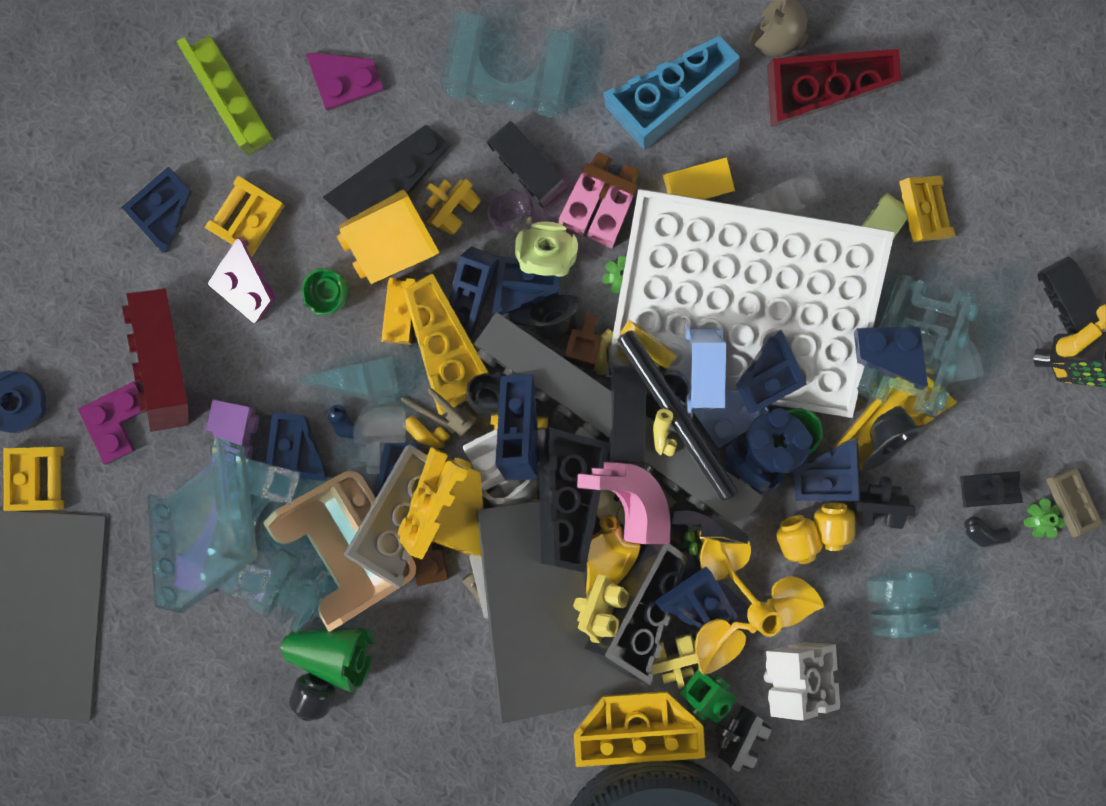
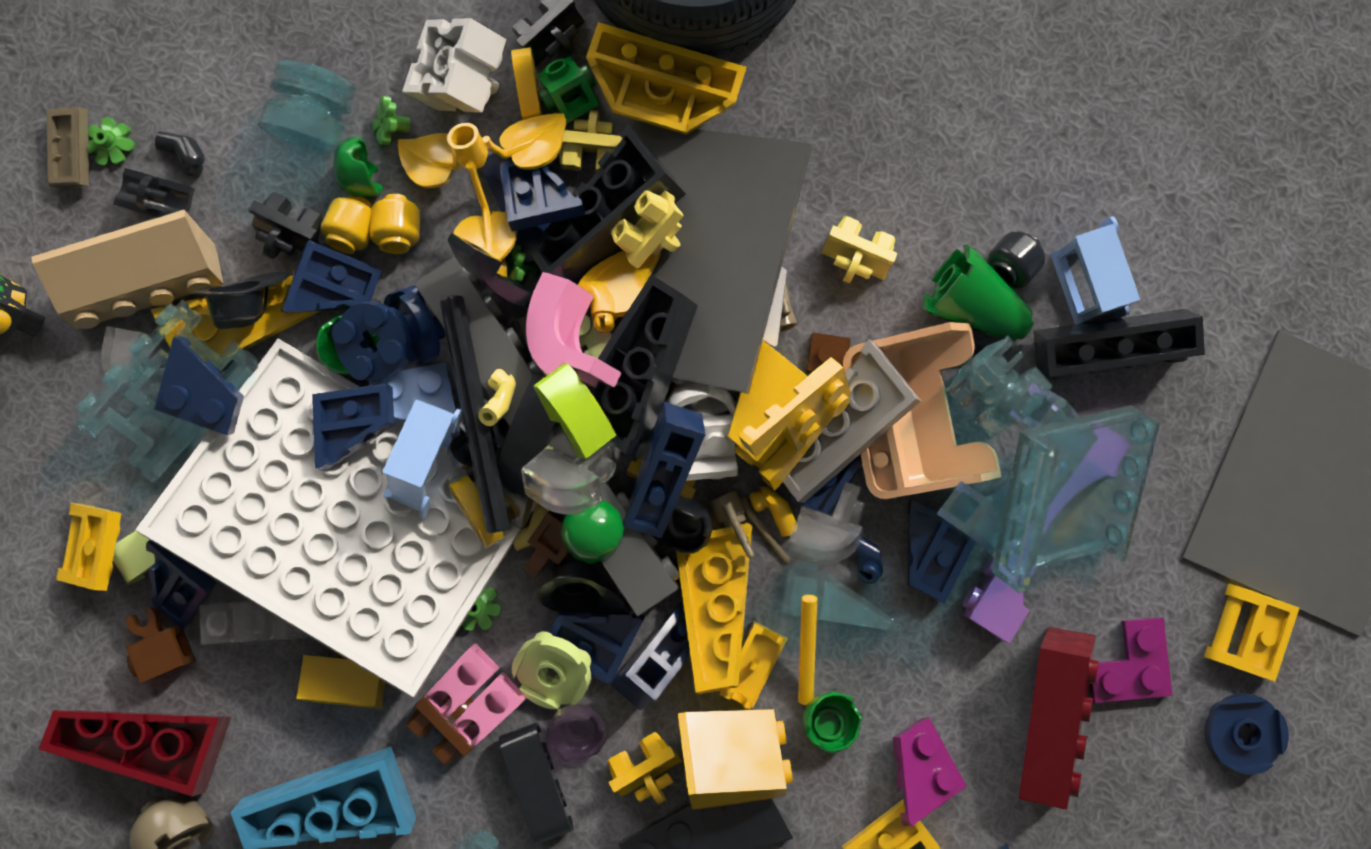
camera: 160 degrees left, 0 degrees up
none -> tan slope [31,210,223,330]
none -> reddish brown brick [125,607,196,683]
none -> dark blue wing [146,540,217,630]
none -> green hair [334,137,383,197]
none -> bright green plant [372,96,411,145]
none -> yellow beam [511,47,542,120]
none -> clear brick [521,441,616,514]
none -> lime slope [533,363,616,459]
none -> green hair [561,498,624,564]
none -> yellow bar [798,595,817,705]
none -> light yellow hips [821,216,897,284]
none -> black brick [1033,309,1205,379]
none -> light blue piece [1050,216,1141,324]

